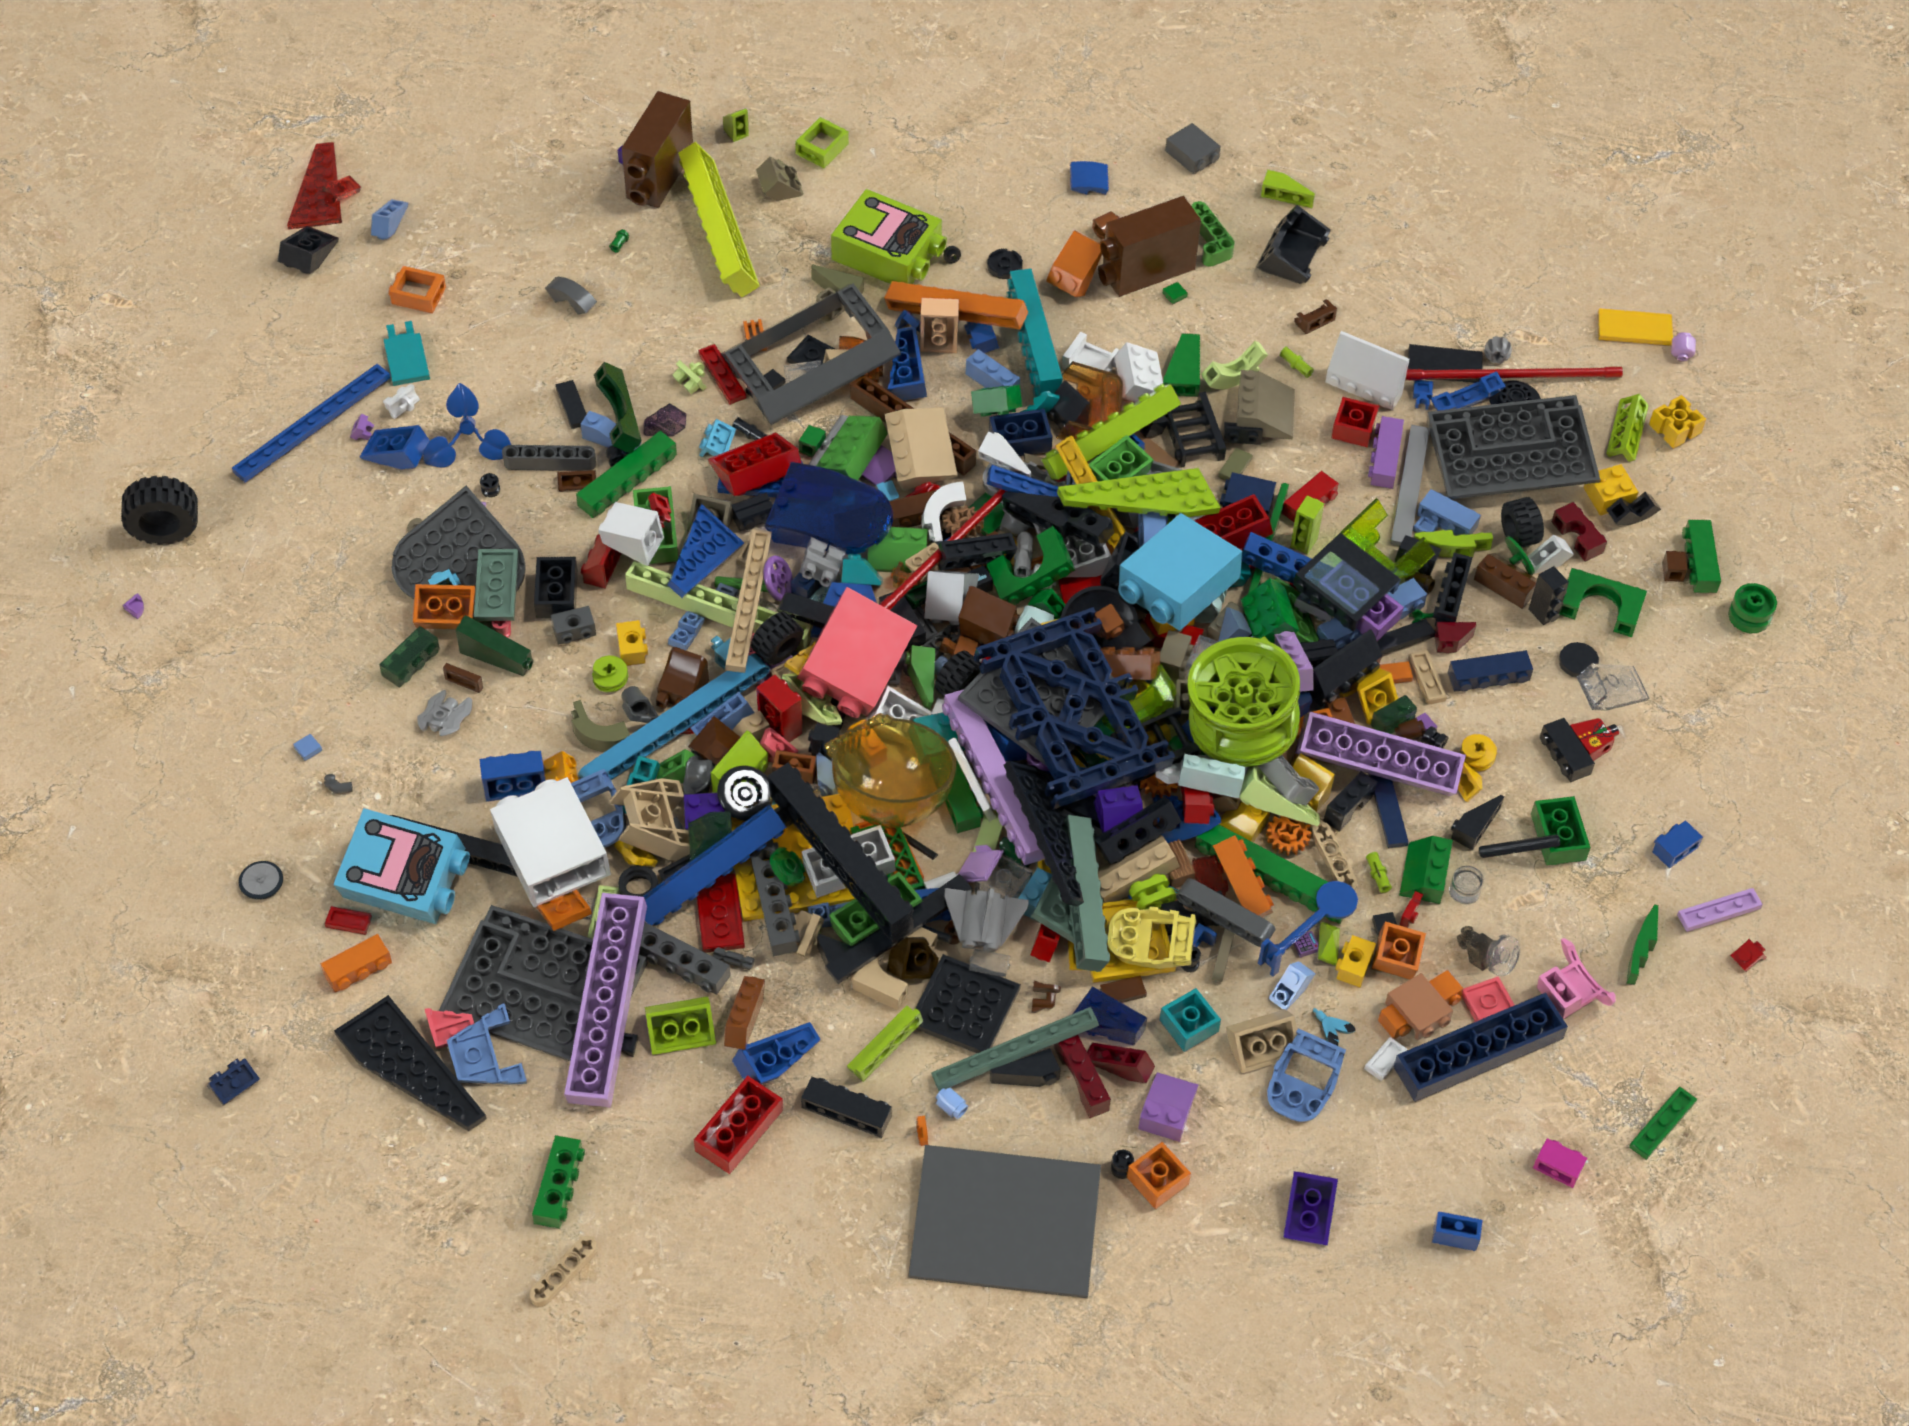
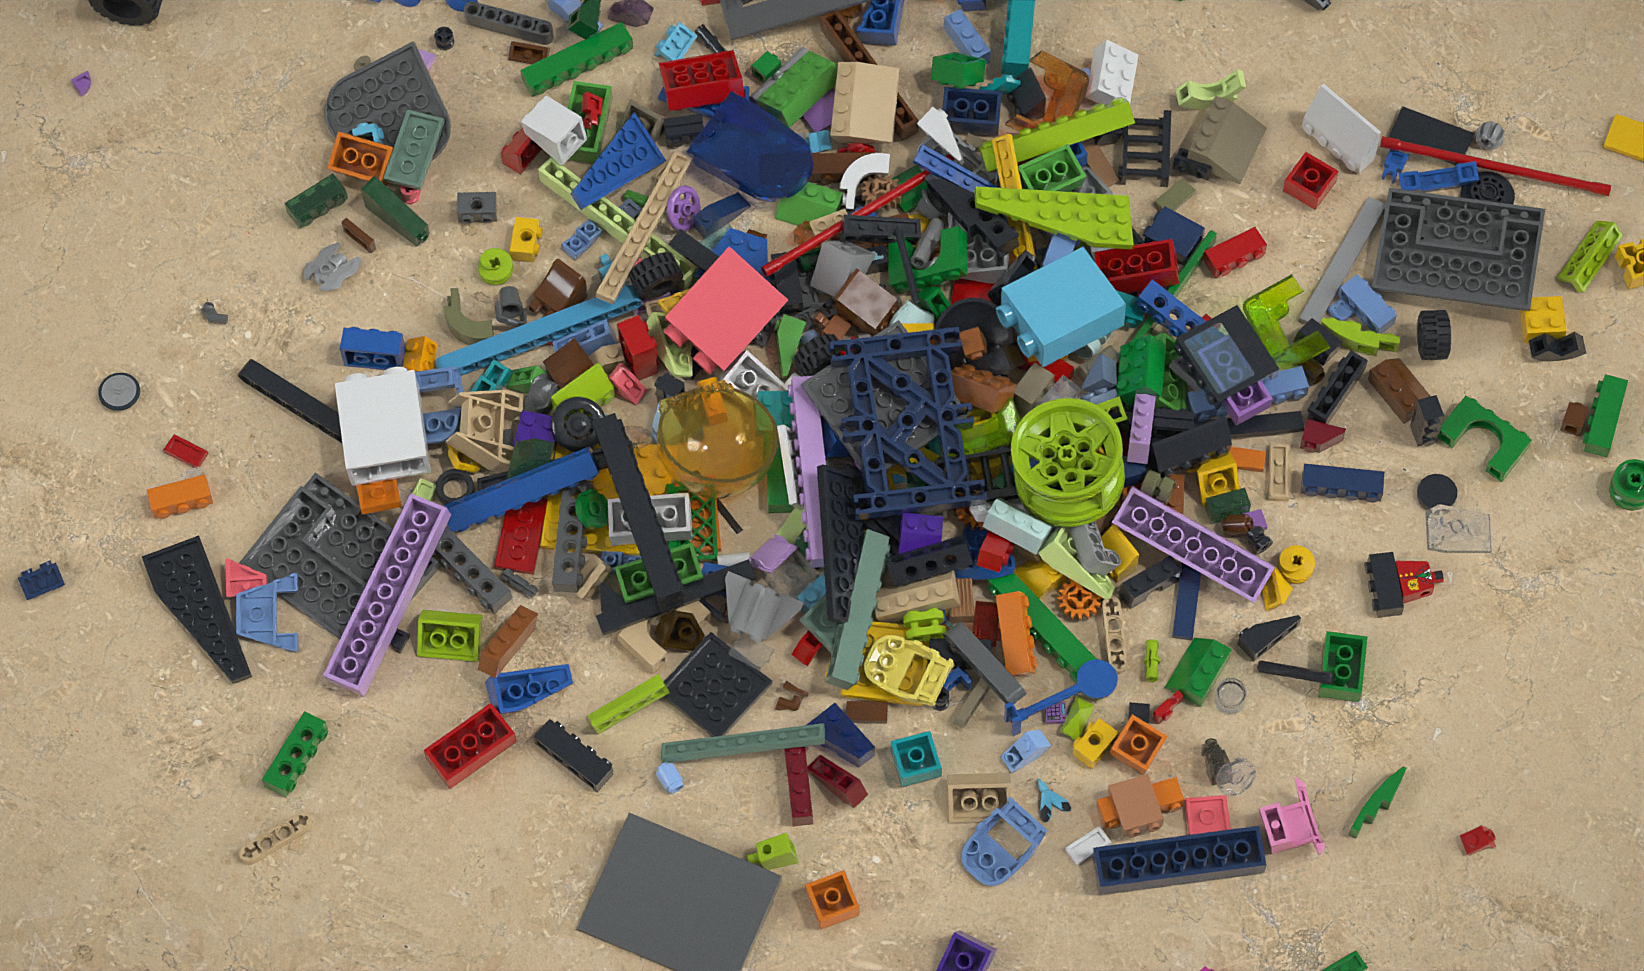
camera: 20 degrees right, 10 degrees up
medium blue tile [293,734,322,761] -> none
brick [333,808,470,924] -> none
black brick [534,556,578,618] -> none
black wheel [606,446,626,467] -> none
dark orange brick [772,750,817,786] -> none
light grey hips [799,537,846,587] -> none
teal slope [842,554,883,585] -> none
orange tile [916,1115,928,1146] -> none
black slope [990,1048,1061,1087] -> none
white panel [1062,332,1119,385] -> none
black wheel [1111,1149,1134,1179] -> none
medium lavender slope [1138,1072,1198,1142] -> none
green slope [1163,333,1200,397] -> none
lime pin [1279,346,1314,378] -> none
lime brick [1290,496,1324,555] -> none
reddish brown hinge [1294,299,1337,334] -> none
medium lavender brick [1368,416,1404,489] -> none
green hand [1409,609,1433,623] -> none
green piece [1505,536,1535,575] -> none
white slope [1528,535,1574,574] -> none
dark red arch [1551,502,1607,562] -> none
blue brick [1652,820,1703,869] -> none
lavender plate [1677,888,1763,932] -> none
none -> clear tile [182,467,204,480]
none -> lime torso [747,832,799,870]
none -> black bar [894,228,920,303]
none -> olive wheel [1140,470,1176,505]

